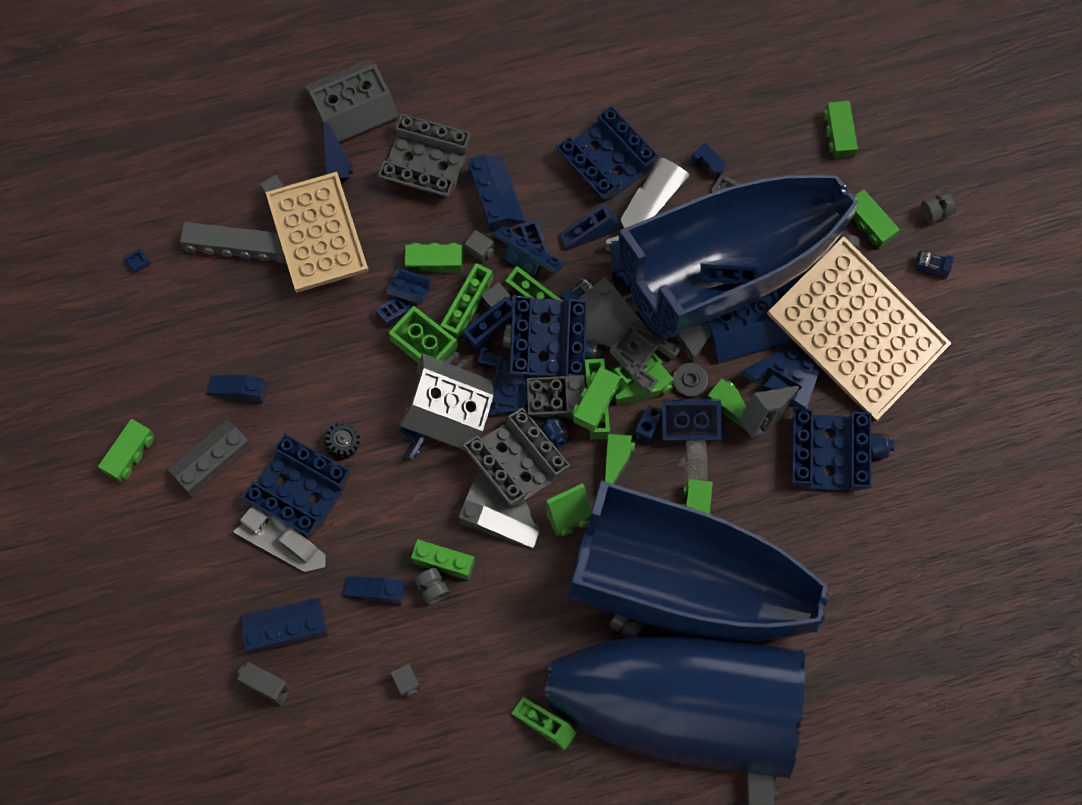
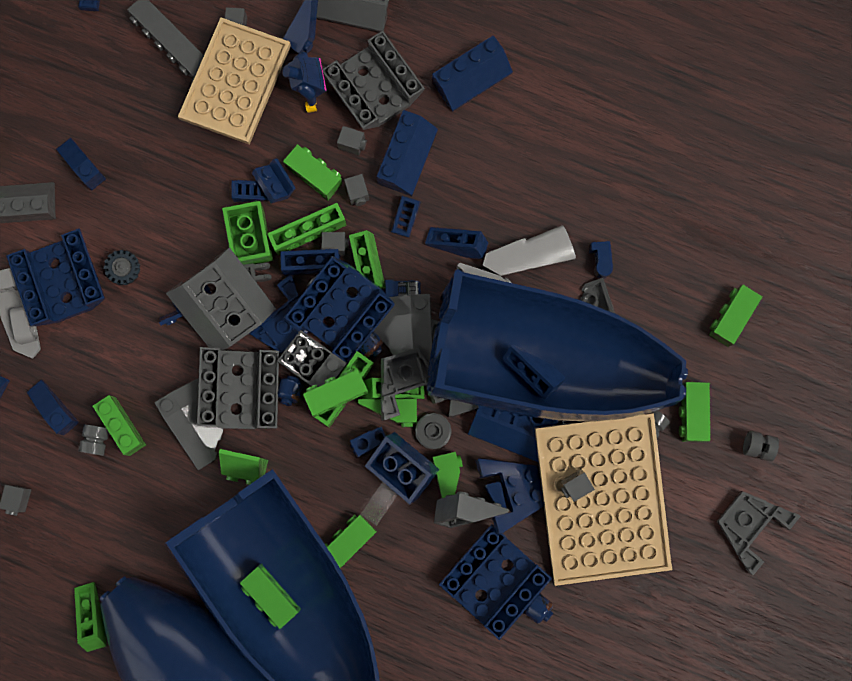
camera: 35 degrees right, 10 degrees up
dark blue bracket [493,225,565,279] -> none
dark blue slope [555,105,659,199] -> none
bright green slope [605,434,635,484] -> none
dark blue leg [915,251,954,279] -> none
none -> bright green brick [240,564,301,629]
none -> dark blue torso [283,52,327,113]
none -> dark grey brick [337,126,367,156]
none -> dark blue slope [432,35,513,112]
none -> dark grey brick [561,469,595,502]
none -> dark grey wing [717,491,801,575]

